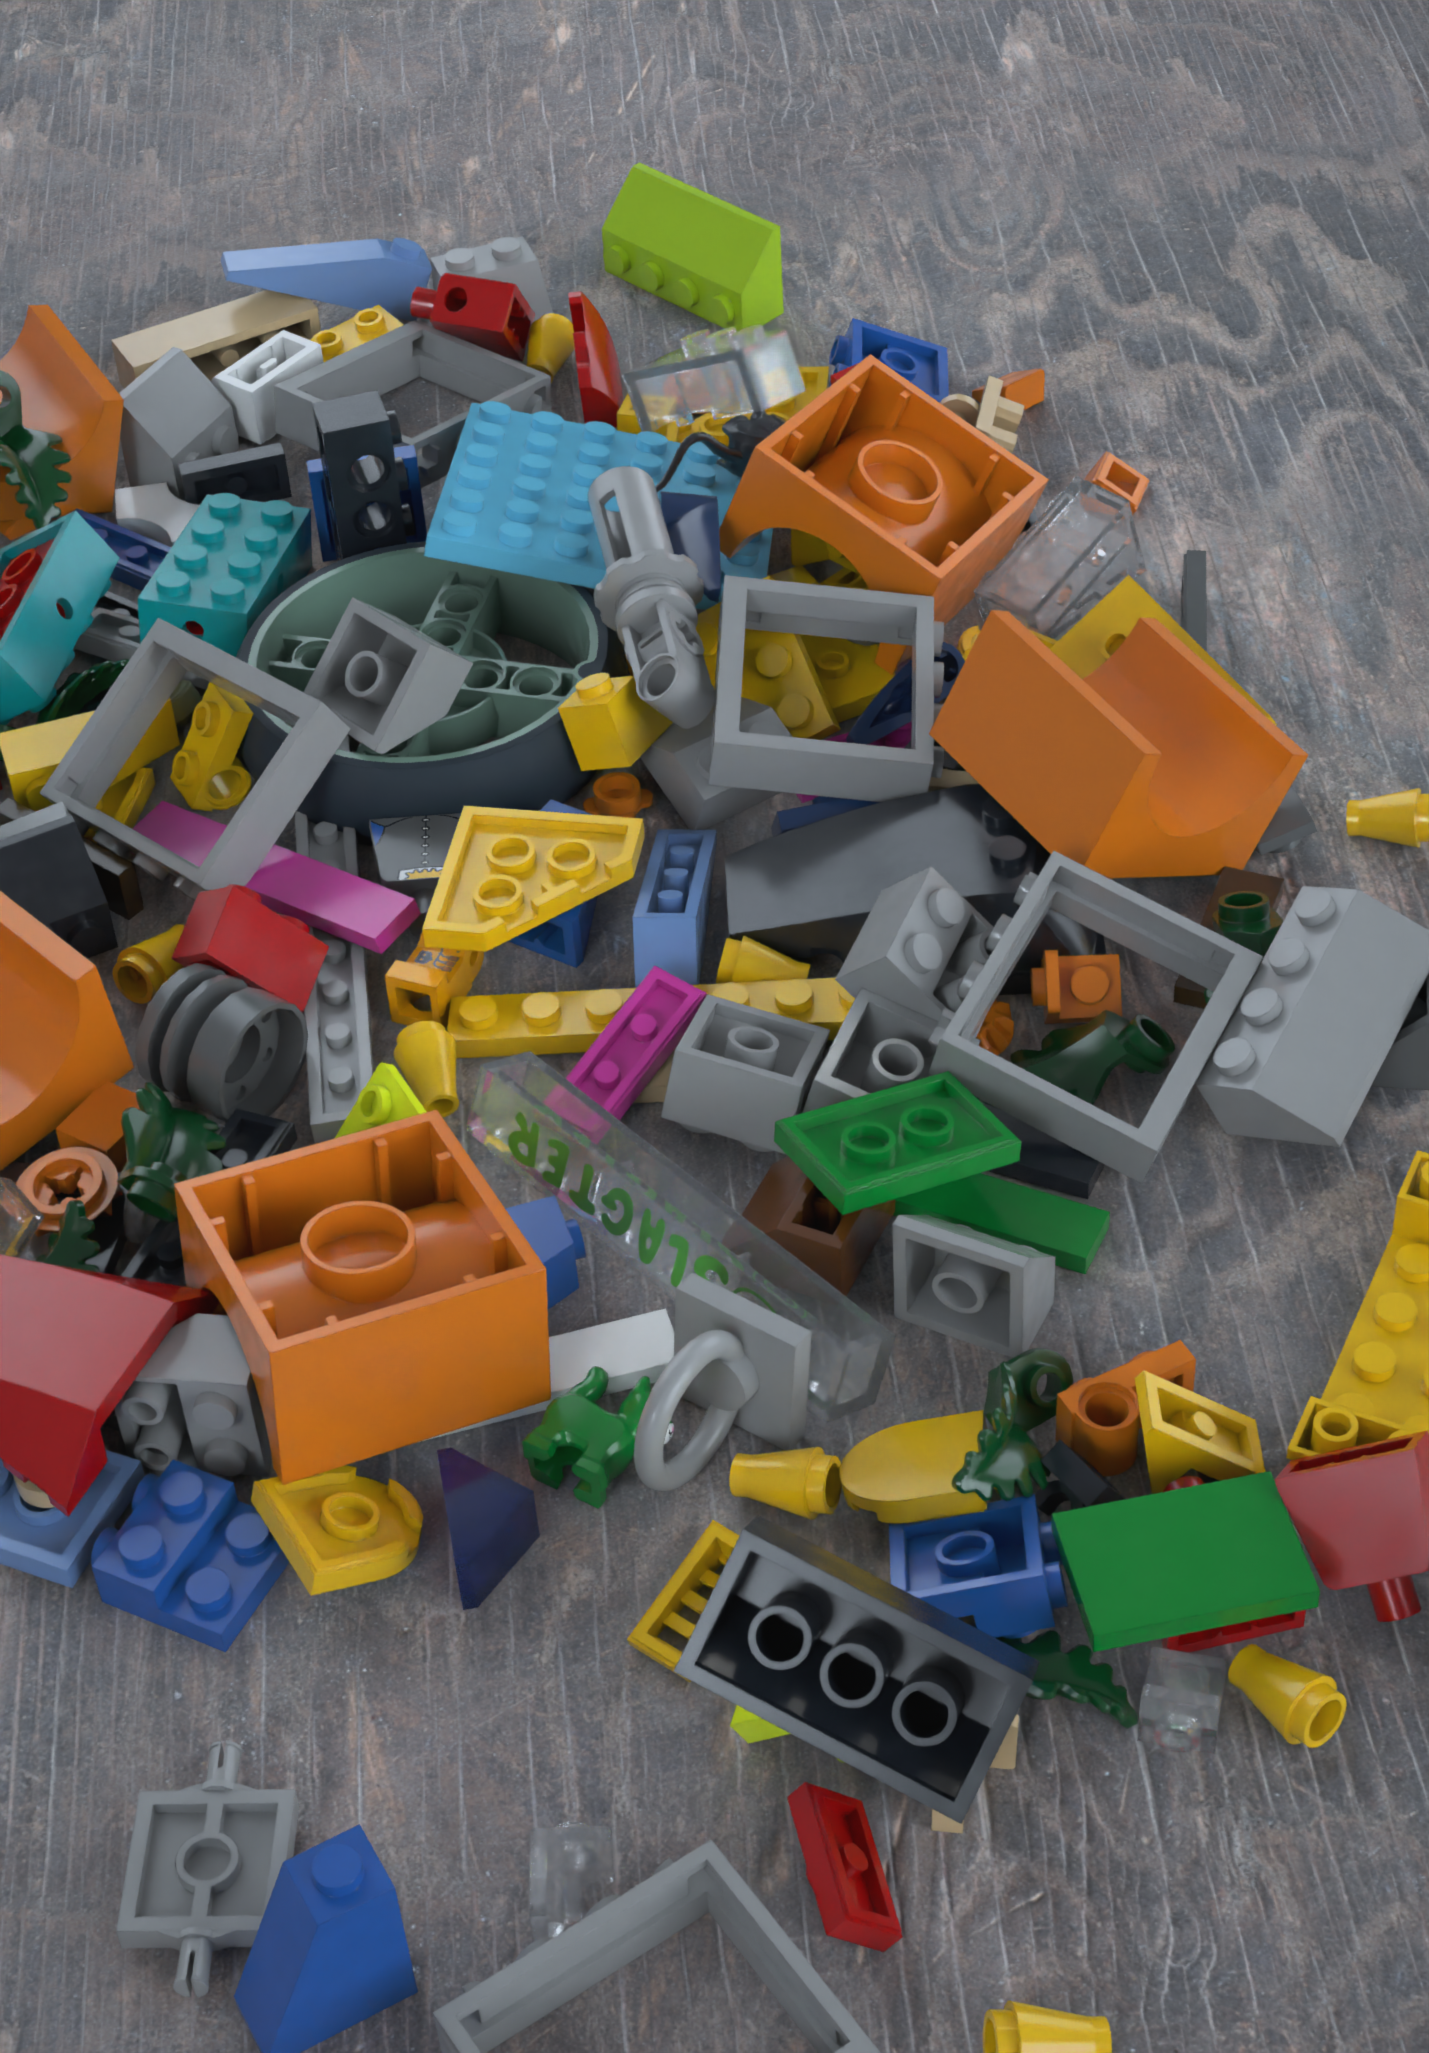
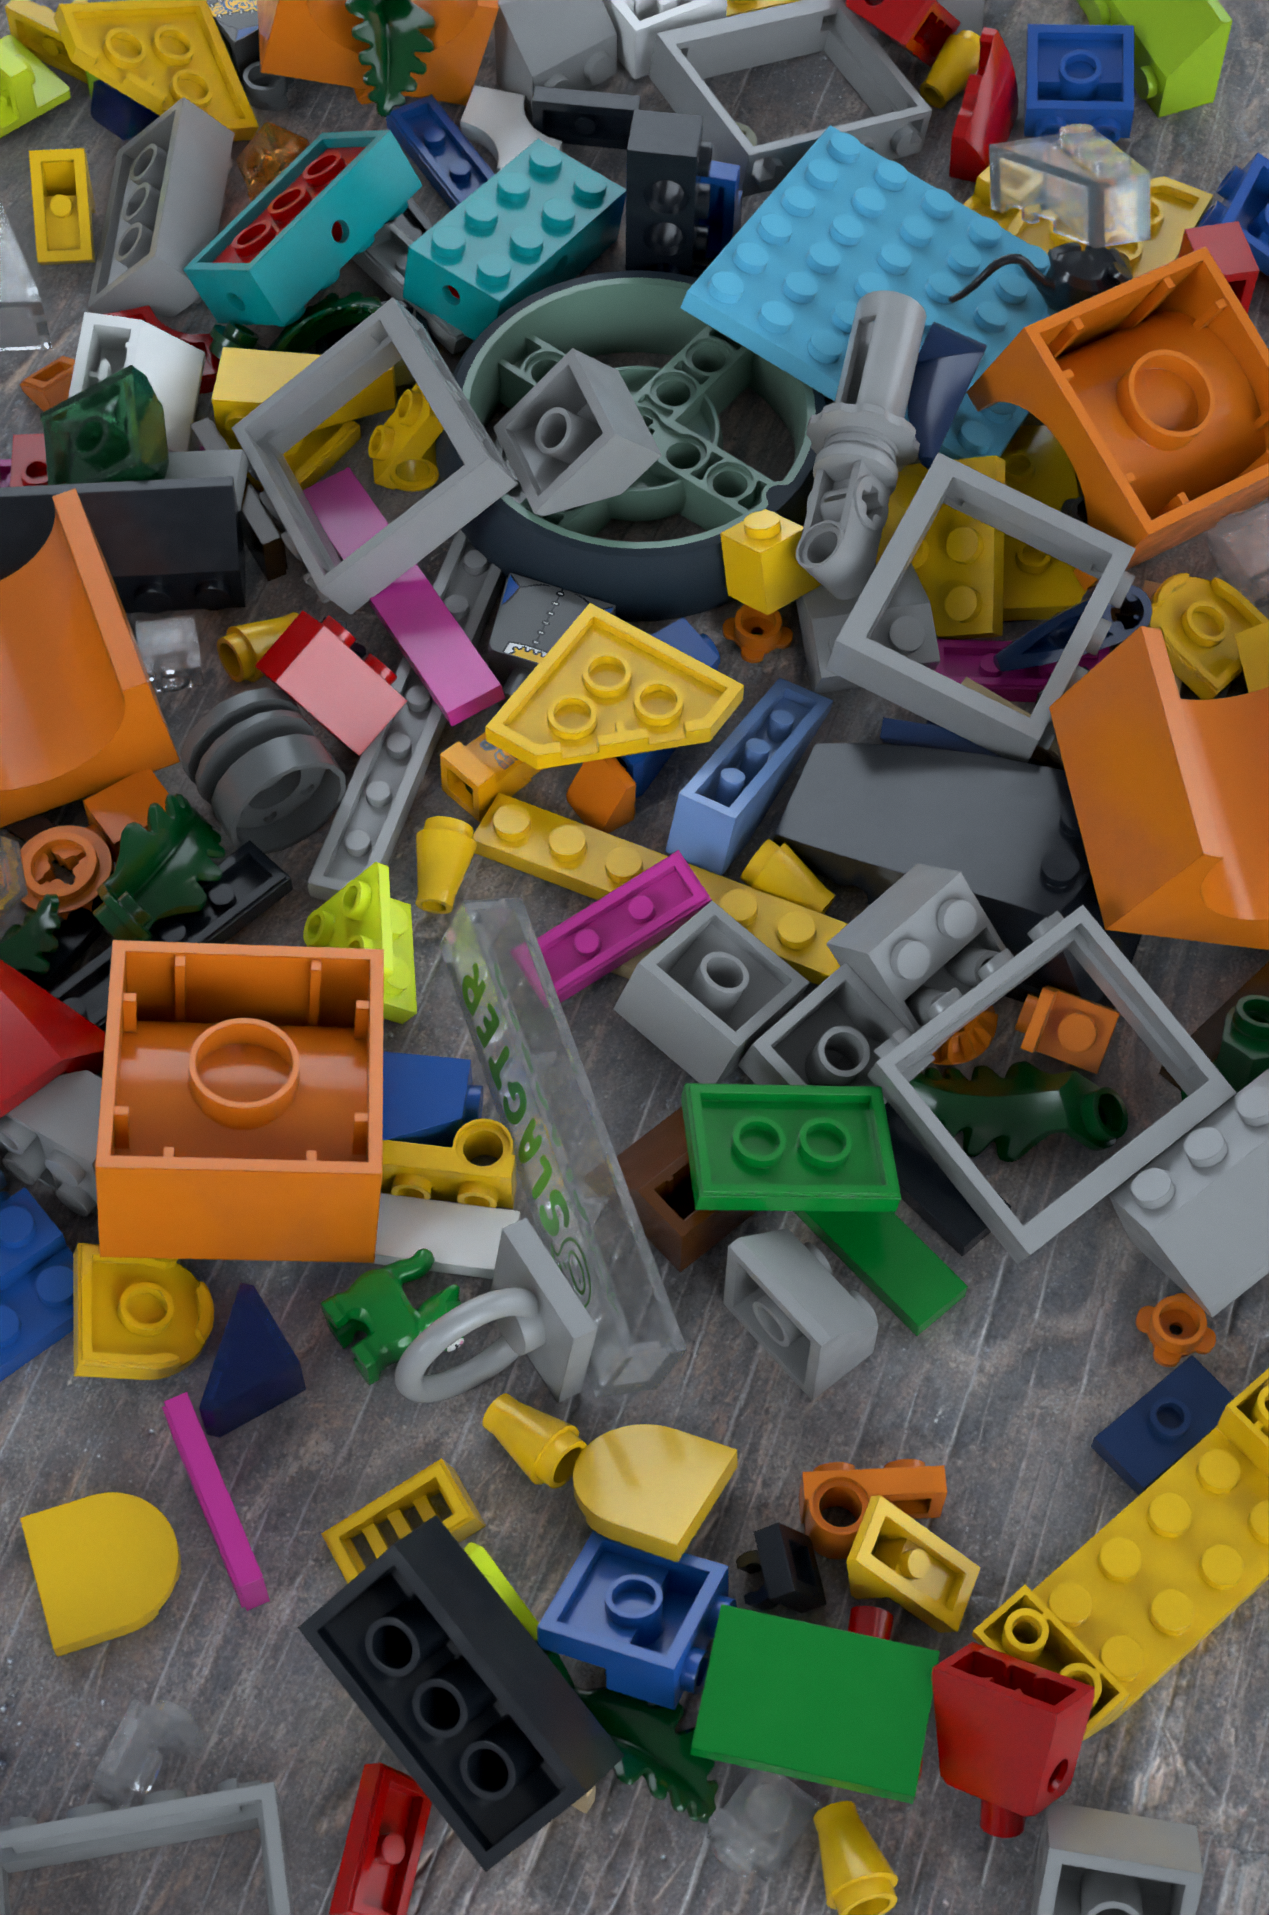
camera: 20 degrees right, 15 degrees up
dark green plant [951,1348,1073,1501] -> none
none -> yellow tile [20,1492,181,1657]
none -> dark pink tile [162,1392,270,1611]
none -> yellow plate [381,1118,517,1209]
none -> orange slope [566,757,636,834]
none -> blue plate [1024,24,1134,145]
none -> dark blue plate [1091,1355,1235,1496]
none -> orange plate [1135,1293,1216,1368]

